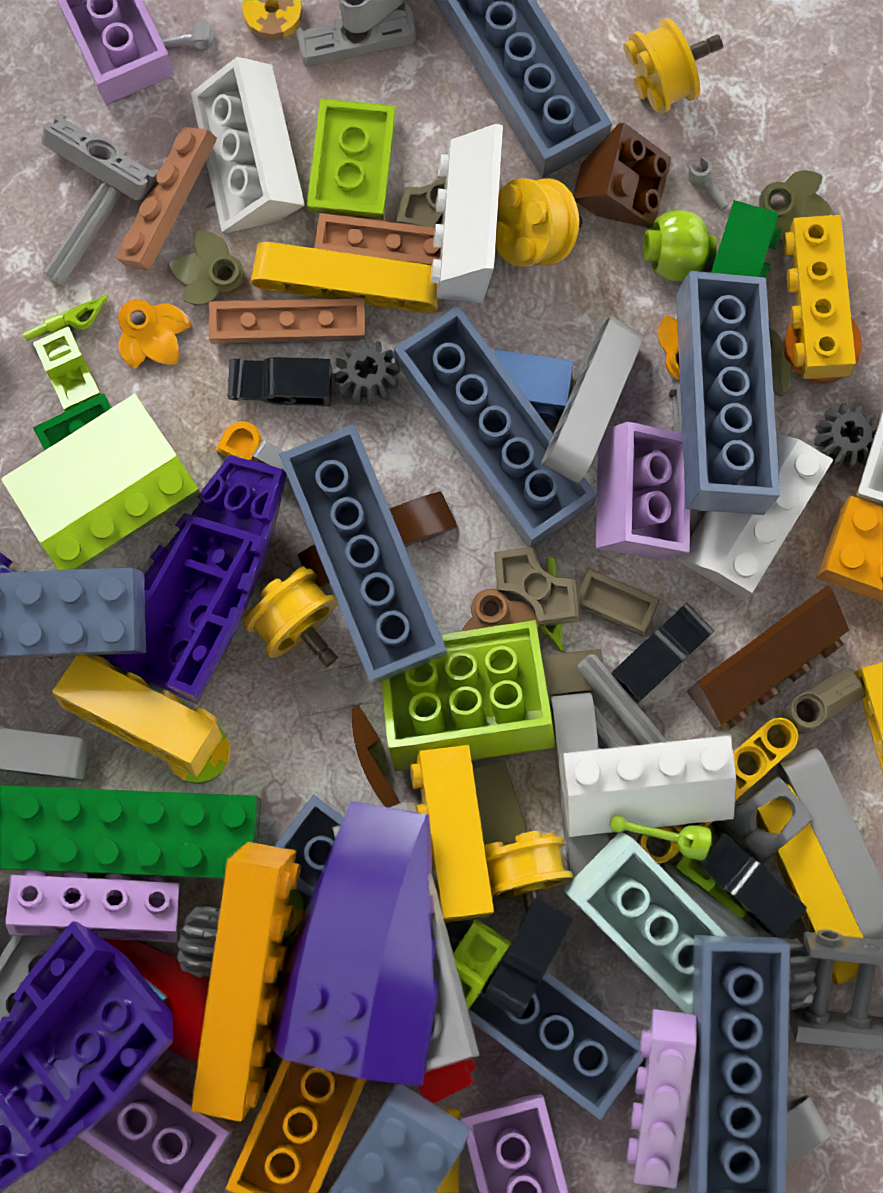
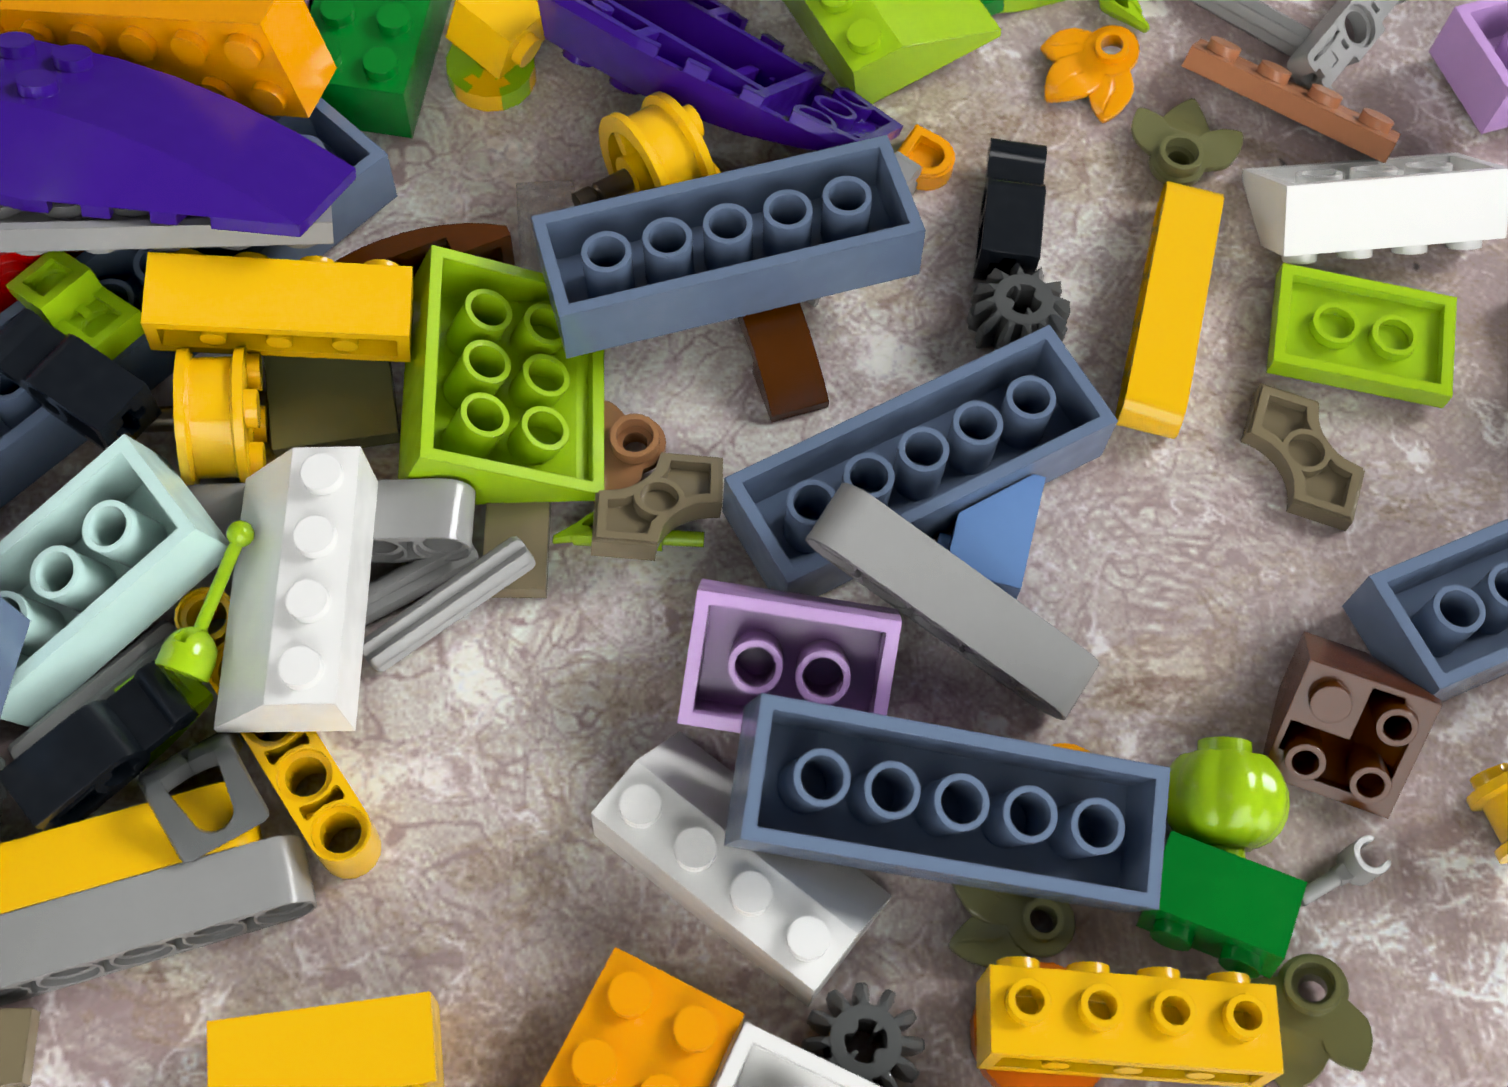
camera: 90 degrees right, 15 degrees down
nougat plate [209,298,366,344] -> none
nougat plate [314,213,440,266] -> none
white slope [430,124,503,303] -> none
yellow wheel [495,178,583,267] -> none
dark tan tile [578,567,661,637] -> none
black piece [611,602,715,704] -> none
reddish brown slope [686,585,850,730] -> none
dark tan piece [782,667,865,734] -> none

